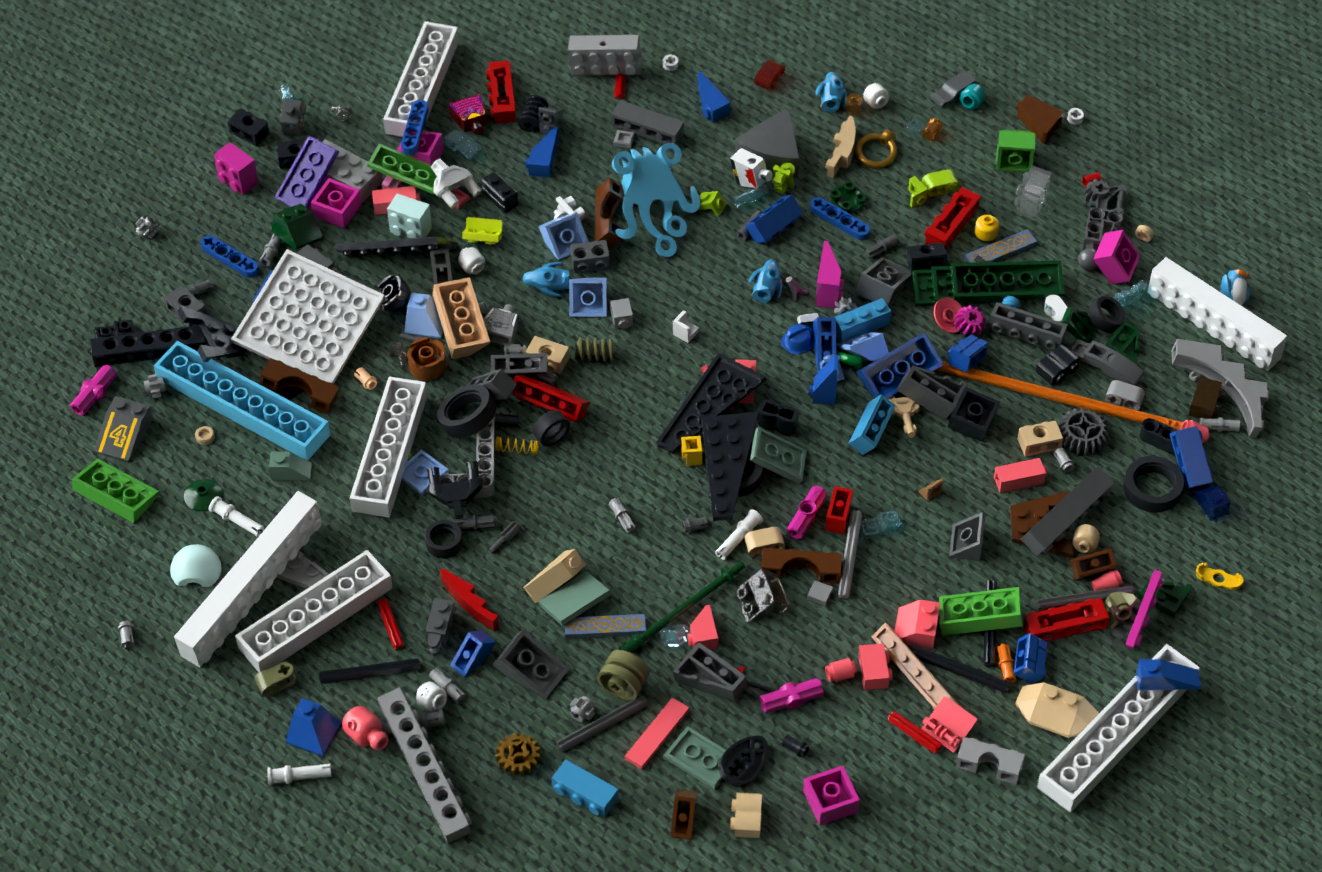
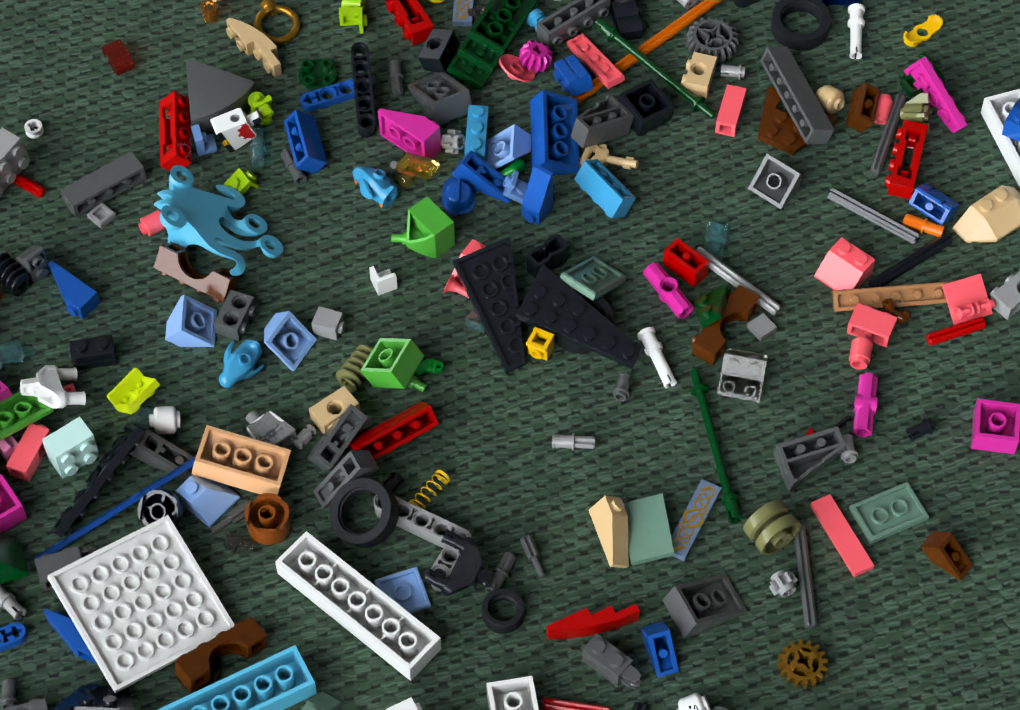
camera: 60 degrees left, 5 degrees up
light nougat pin [354,367,377,390] -> none
light grey pin [429,667,466,704] -> none
black tyre [533,410,570,447] -> none
dark azure brick [552,759,619,817] -> none
white hips [554,196,586,221] -> none
clear light blue slope [660,624,689,646] -> none
coral slope [687,605,718,650] -> none
blue slope [697,71,730,122] -> none
black piece [718,735,768,787] -> none
tan brick [730,793,762,838] -> none
tan beam [744,527,785,557] -> none
white tile [797,313,819,324] -> none
dark azure animal [815,72,847,113] -> none
medium nougat slope [919,478,943,500] -> none
bright green slope [939,587,1023,636] -> none
none -> blue piece [34,456,196,559]
none -> red brick [159,91,192,171]
none -> medium blue bracket [191,124,217,156]
none -> black beam [351,42,376,138]
none -> bright green piece [360,338,427,392]
none -> bright green piece [391,197,455,258]
none -> clear yellow plate [396,152,440,188]
none -> green arm [415,358,444,377]
none -> coral tile [566,33,625,89]
none -> dark green bar [593,17,716,119]
none -> dark green wing [692,283,732,329]
none -> light grey pin [841,434,858,463]
none -> white pin [847,3,865,59]
none -> reddish brown arm [882,298,910,324]

